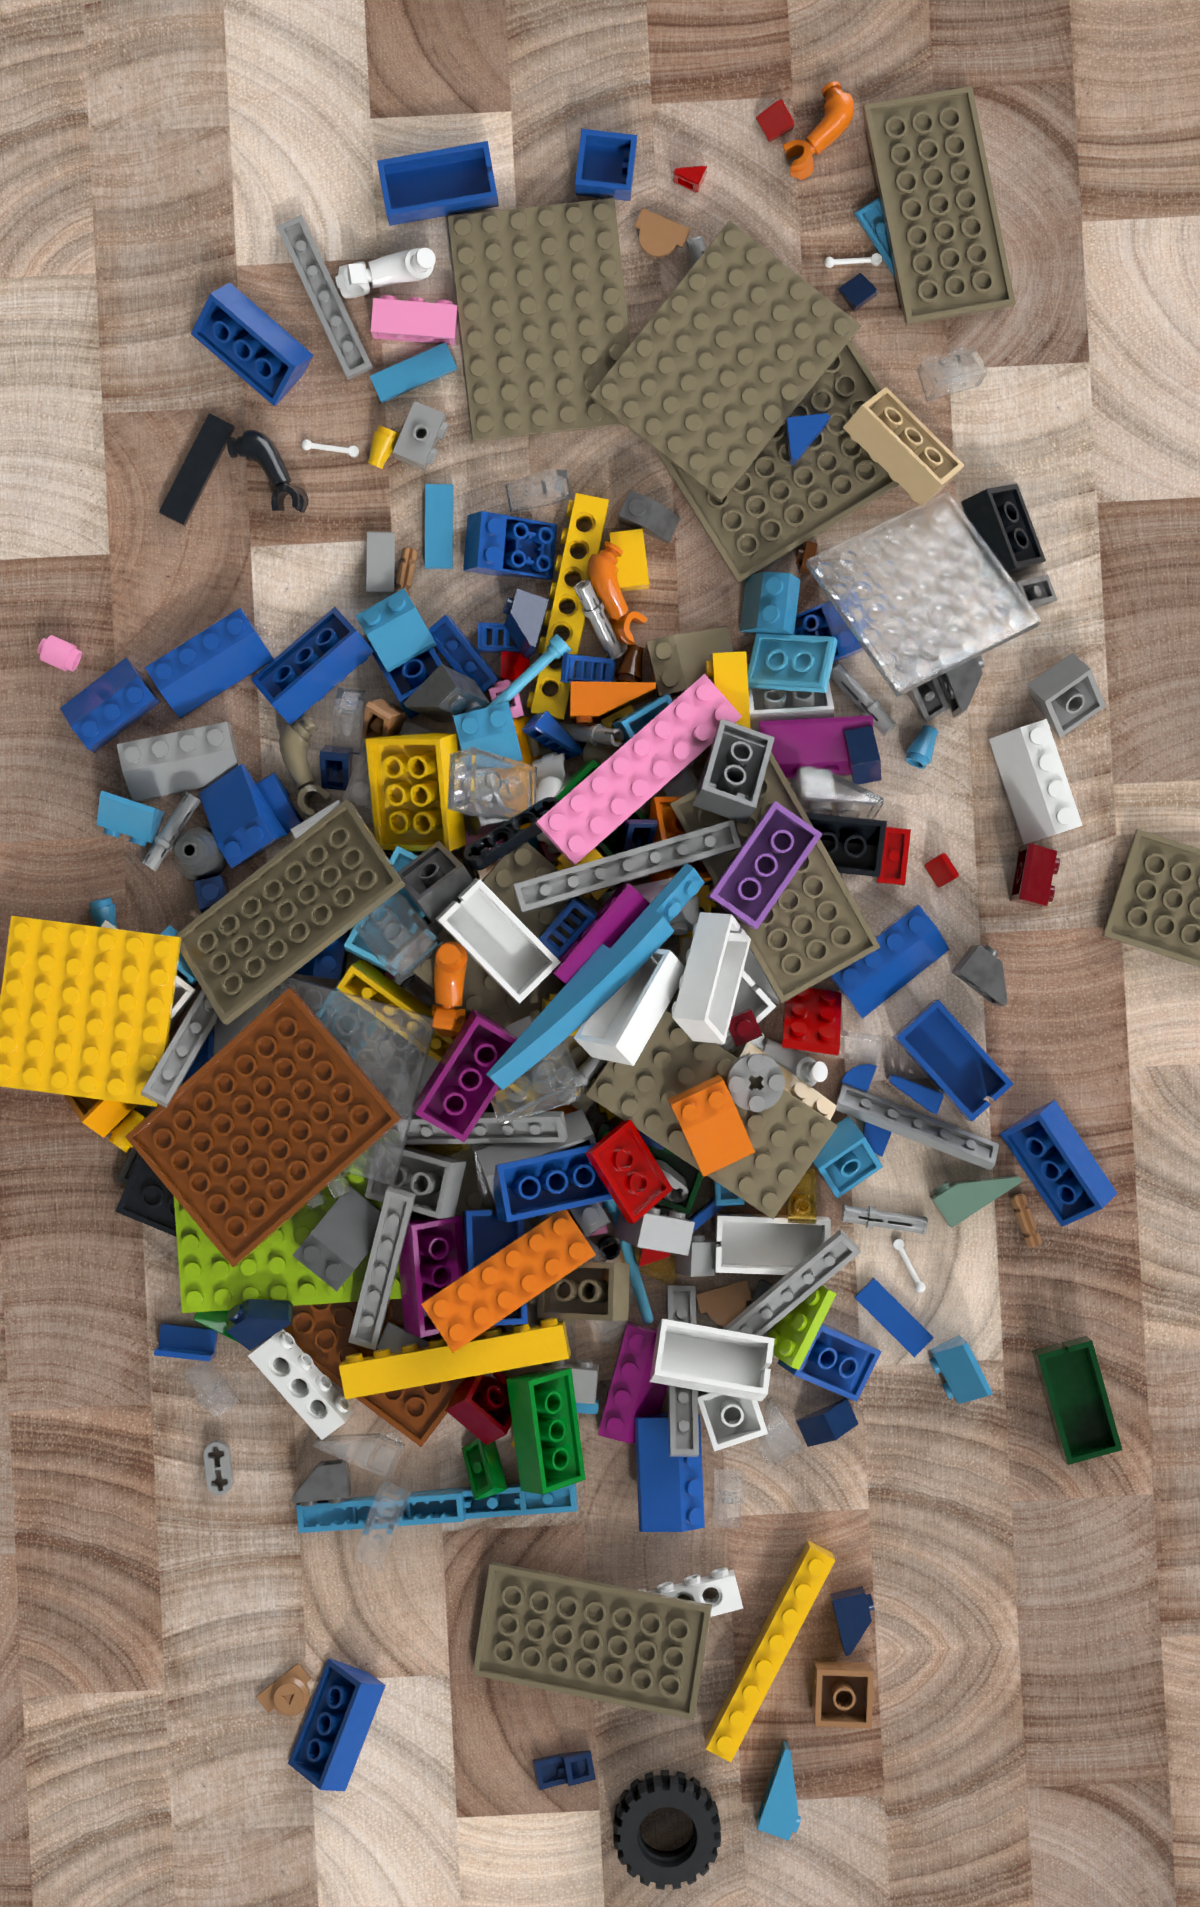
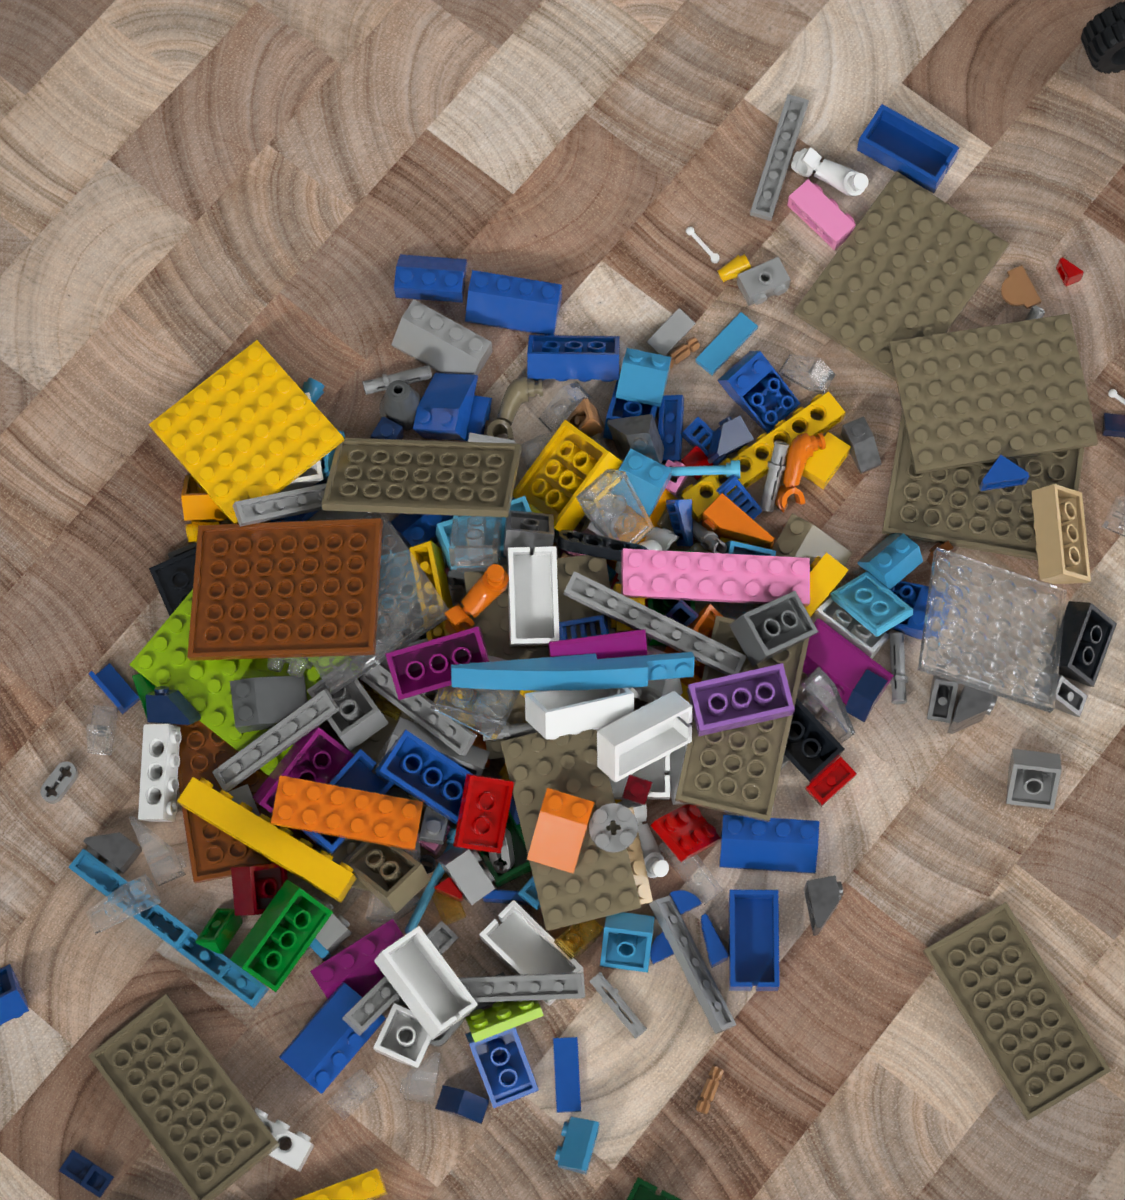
camera: 45 degrees right, 15 degrees down
bright pink brick [37,635,82,672] -> none
dark azure slope [96,791,165,847] -> none
black tile [159,413,235,526] -> none
blue slope [191,282,314,406] -> none
black piece [227,430,309,513] -> none
dark blue slope [319,745,353,791] -> none
dark azure tile [370,342,458,403] -> none
blue piece [575,129,637,201] -> none
reddish brown cone [615,645,644,682] -> none
light grey brick [675,1234,716,1277] -> none
medium nougat piece [696,1280,752,1327] -> none
white hinge [893,1239,926,1293] -> none
dark azure cone [905,725,939,769] -> none
red slope [924,853,959,887] -> none
sand green slope [930,1175,1023,1228] -> none
white slope [988,719,1083,845] -> none
blue slope [1000,1100,1118,1227] -> none
dark red slope [1010,843,1060,907] -> none

